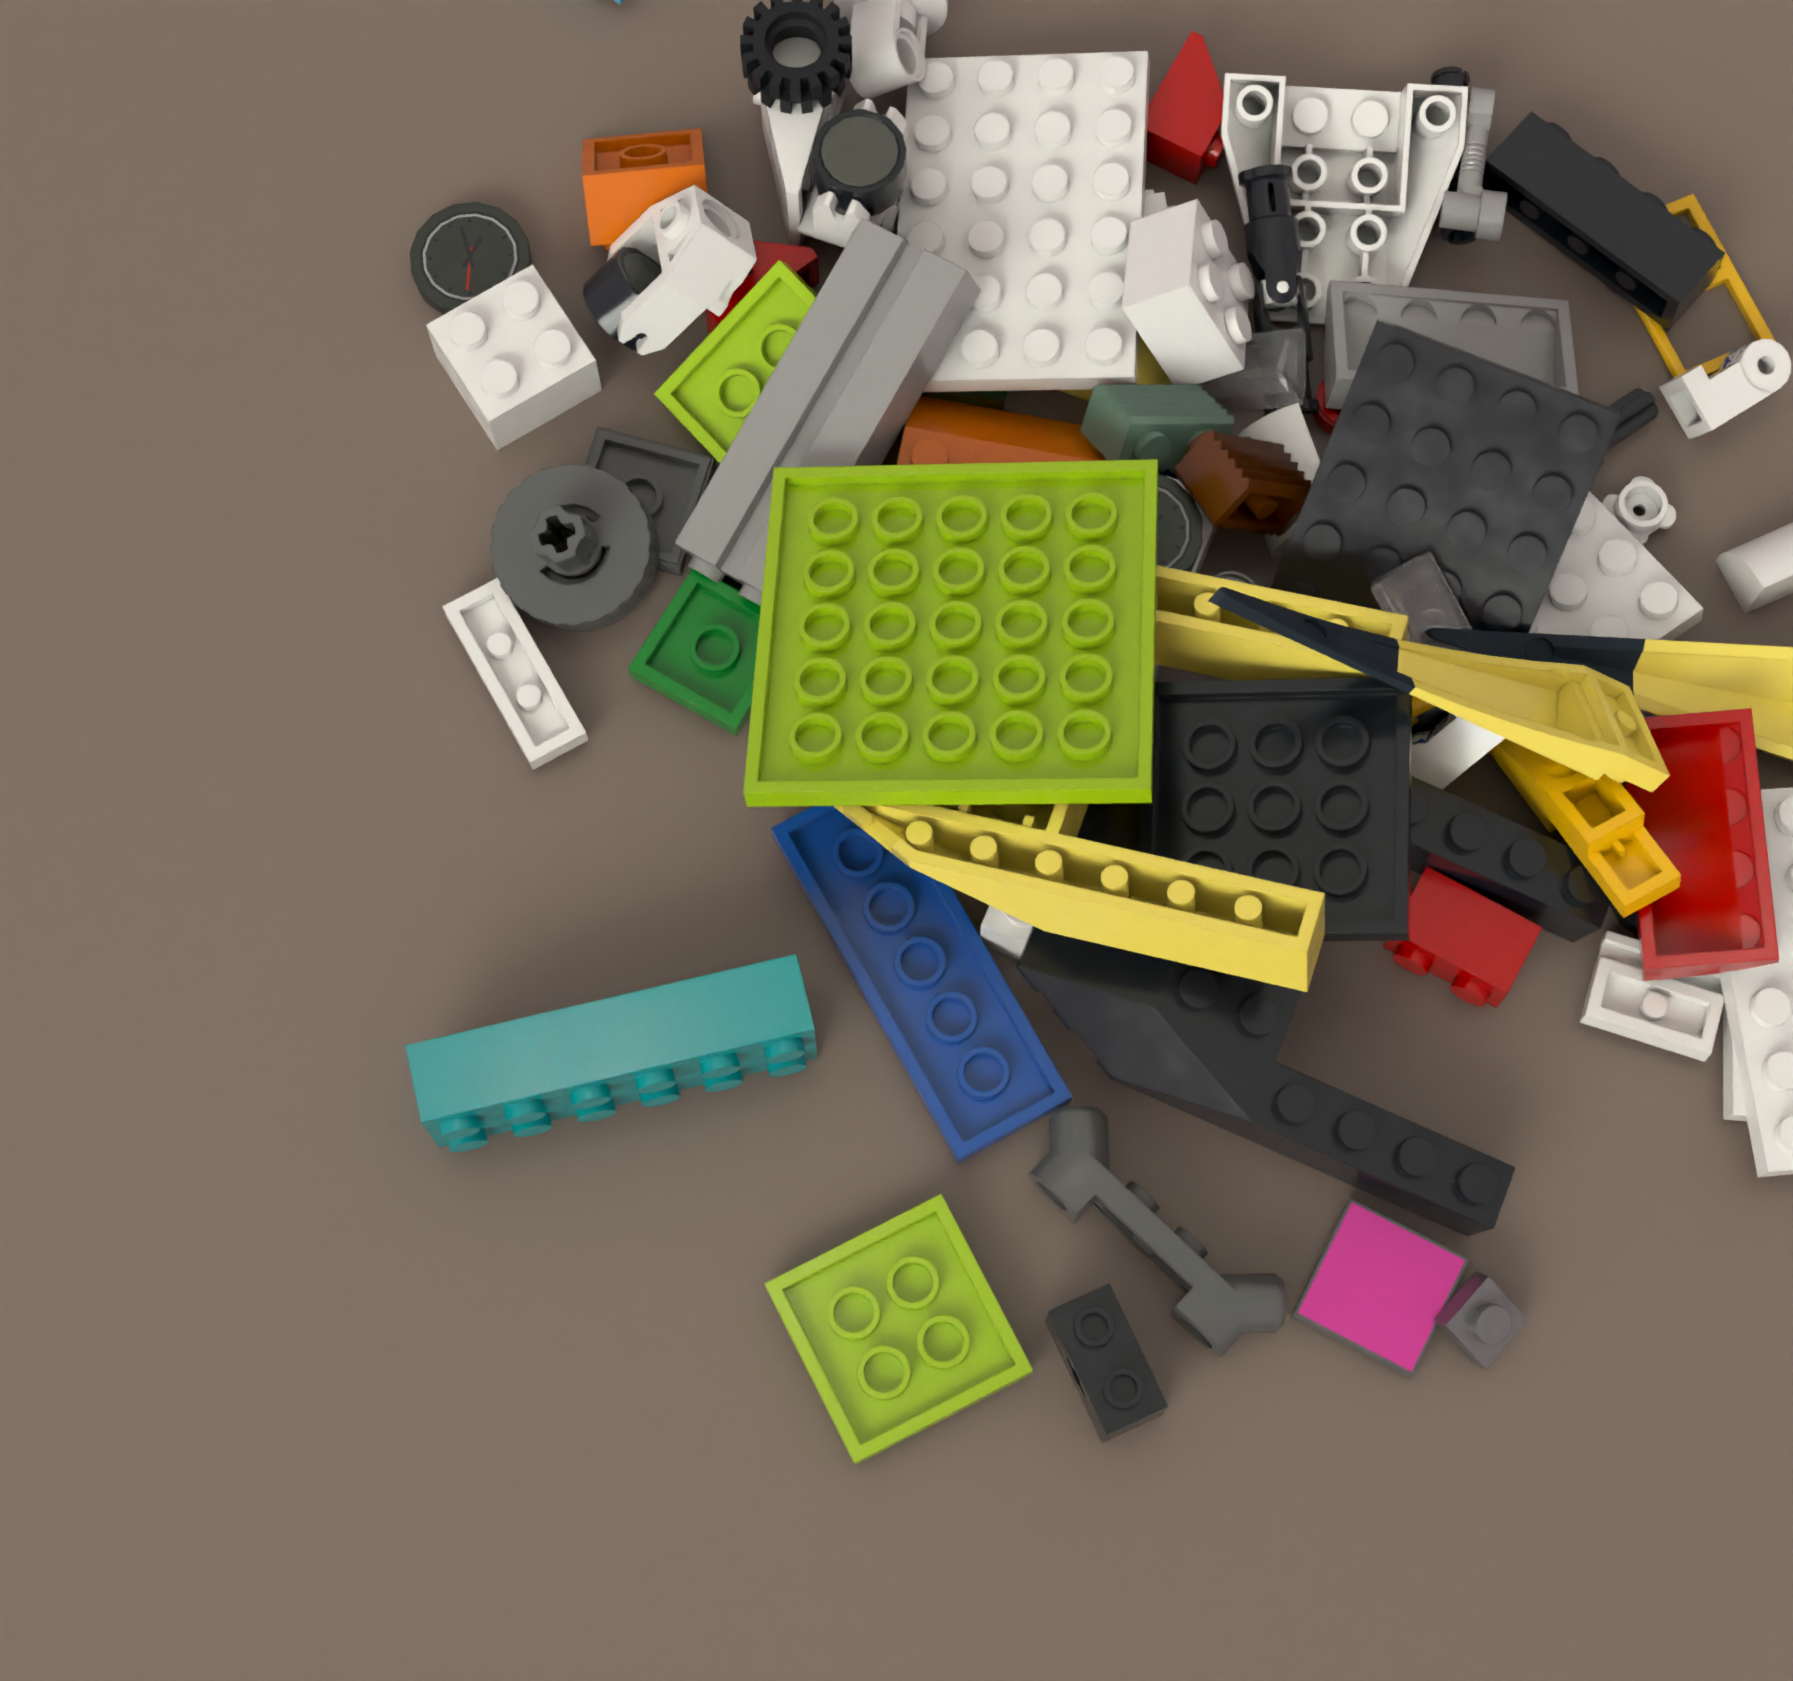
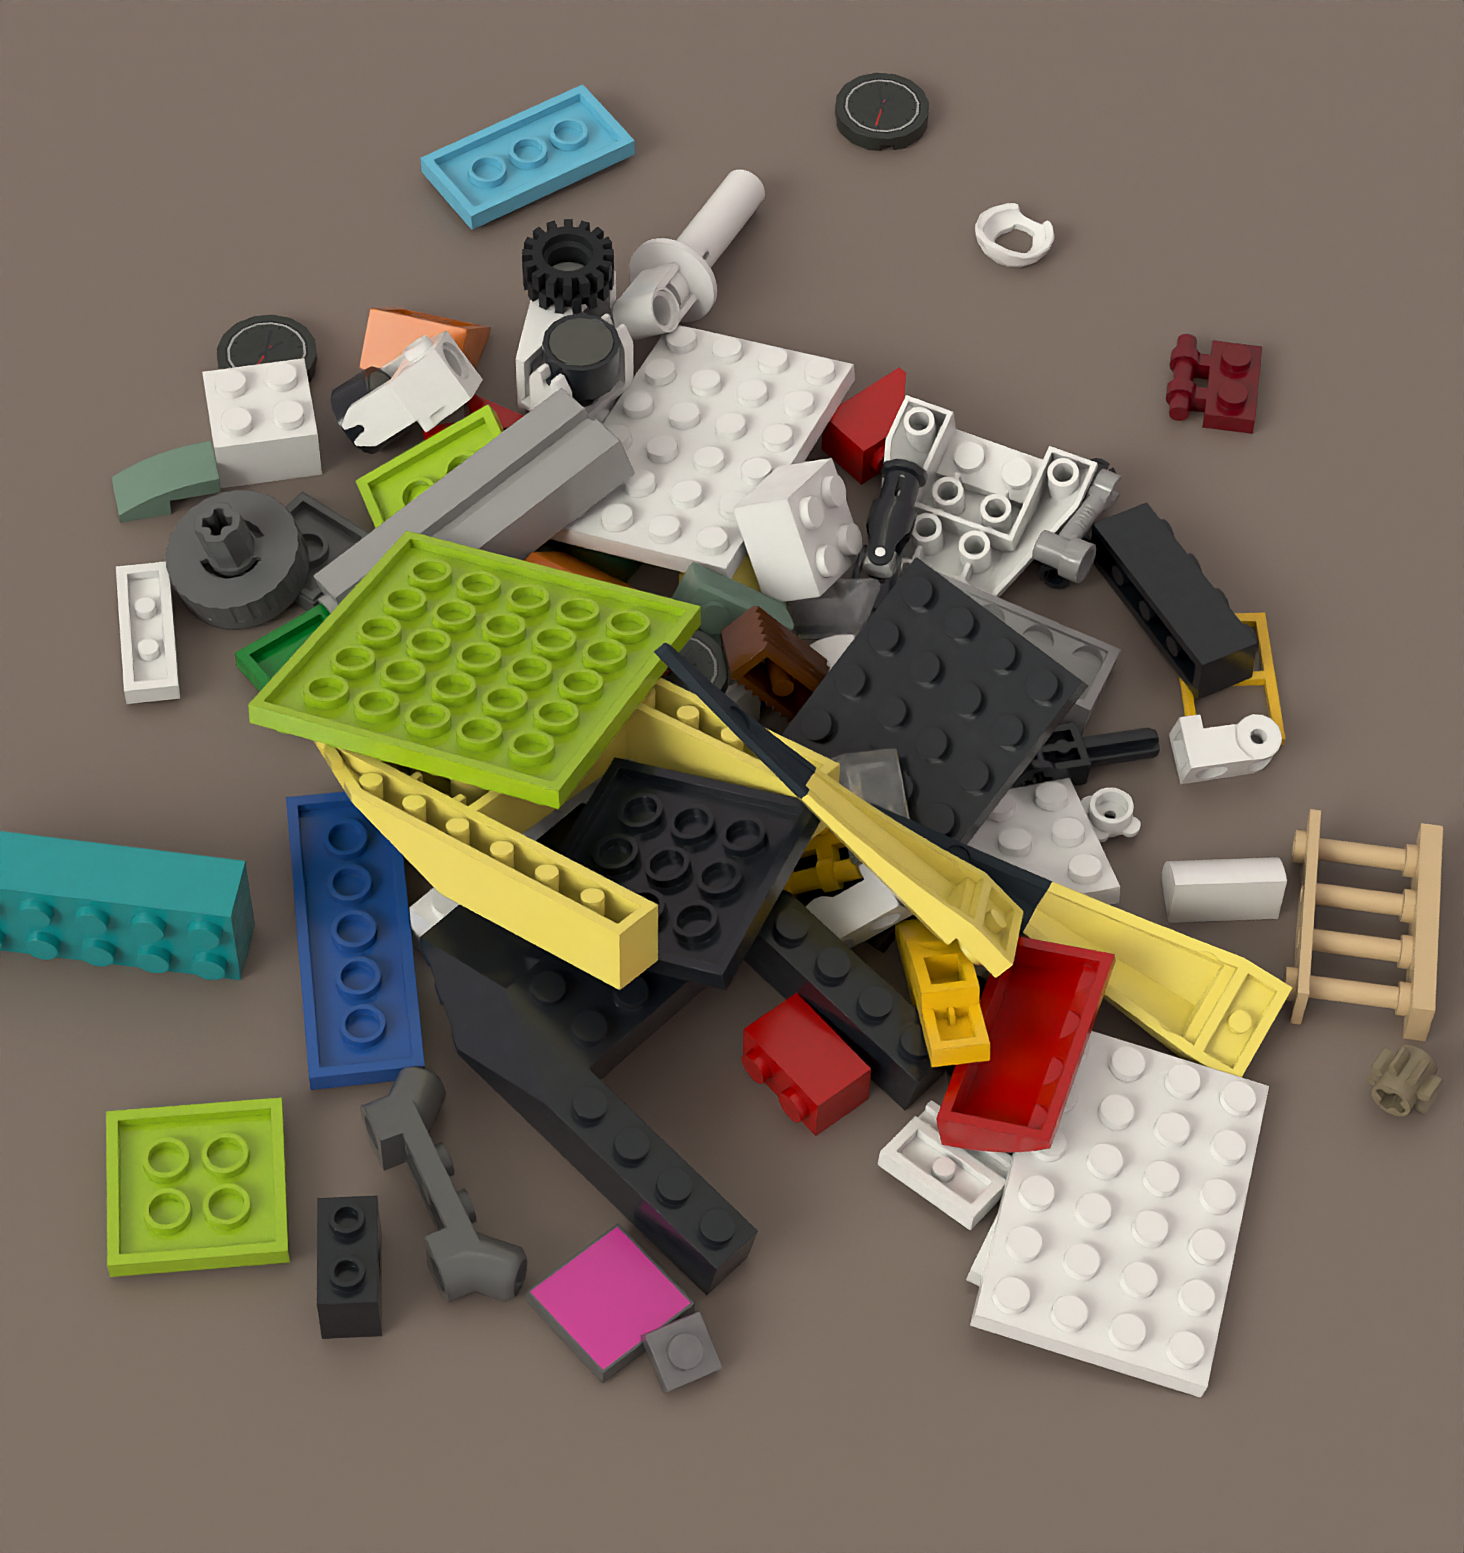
camera: 20 degrees right, 20 degrees down
none -> sand green slope [112,441,221,523]

